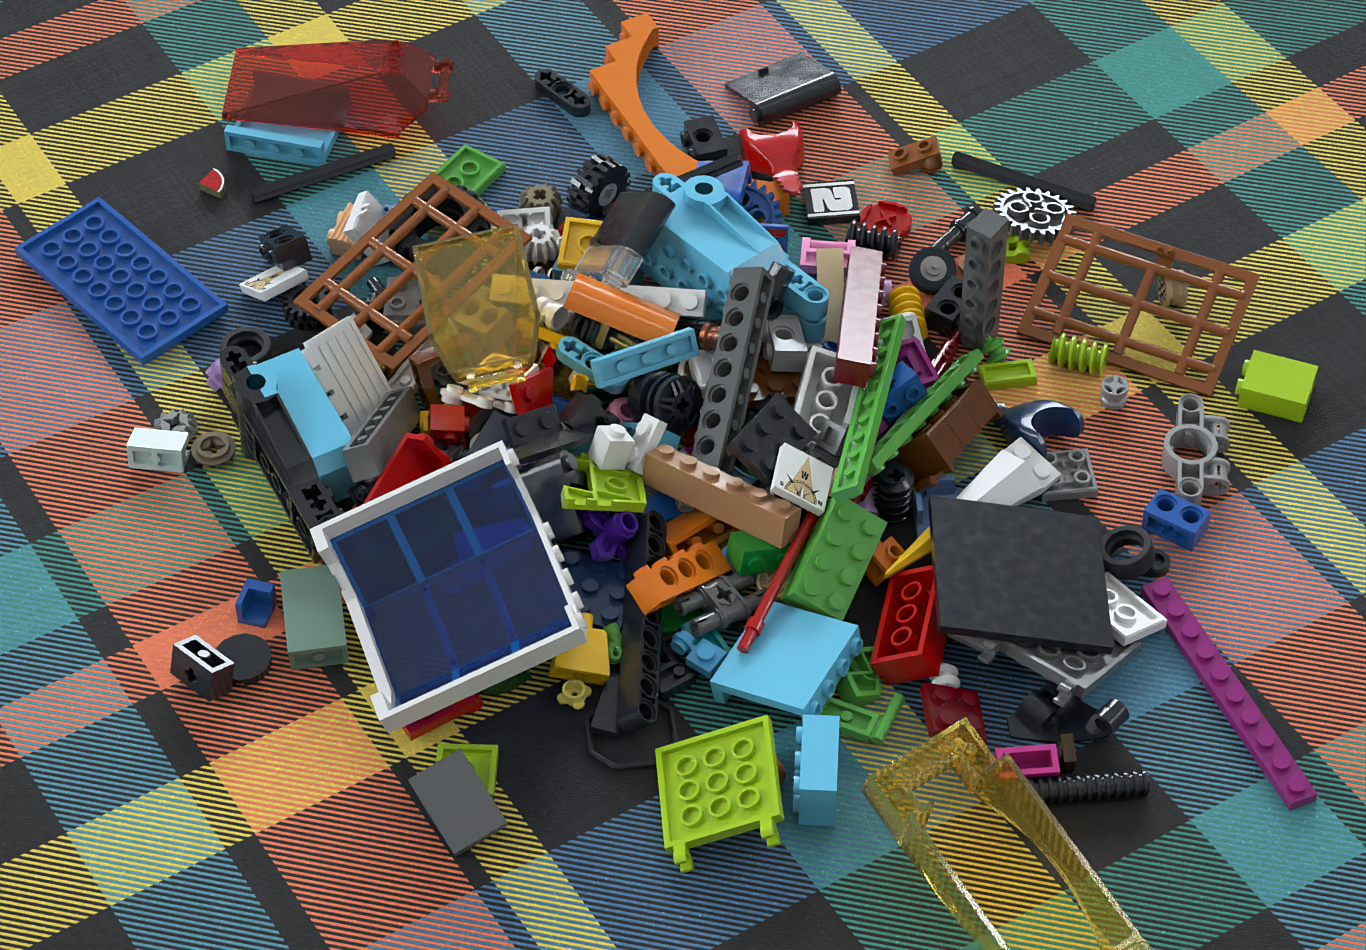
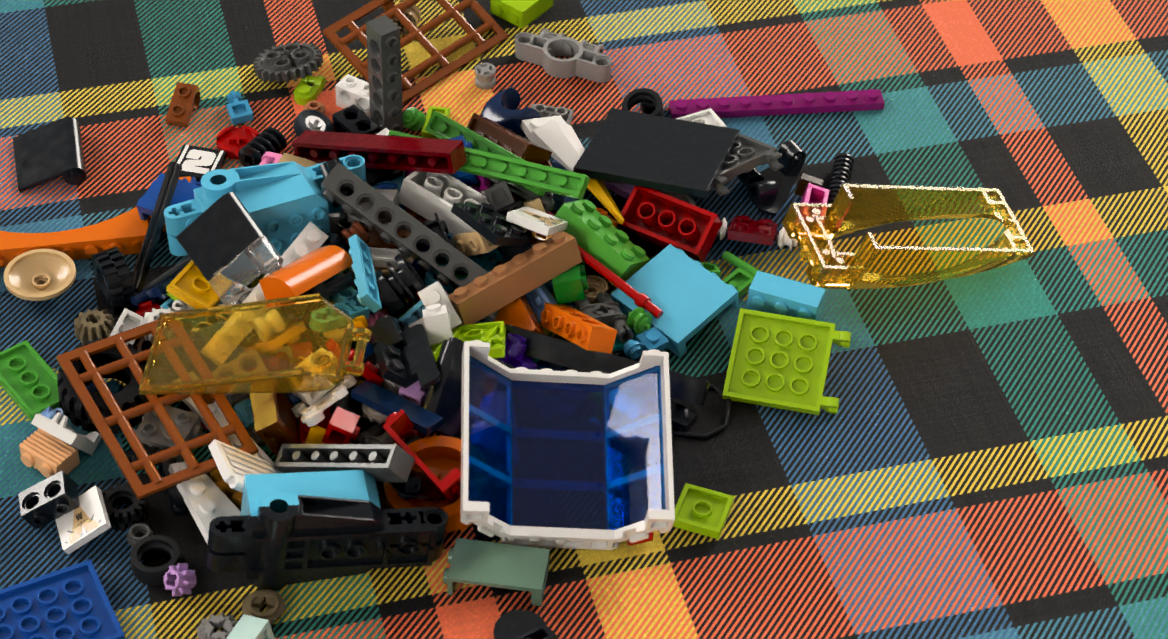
camera: 75 degrees left, 5 degrees down
blue panel [235,578,277,628] -> none
dark grey tile [408,748,508,857] -> none
black brick [680,115,728,161] -> none
red animal [739,121,805,195] -> none
black pin [930,206,981,251] -> none
black axle [951,151,1097,212] -> none
lime piece [1048,332,1108,377] -> none
blue brick [1141,488,1211,552] -> none
none -> tan dish [4,249,76,301]
none -> dark grey plate [127,523,153,547]
none -> dark azure plate [226,90,254,125]
none -> white brick [335,74,370,118]
none -> bright green wheel [627,307,652,334]

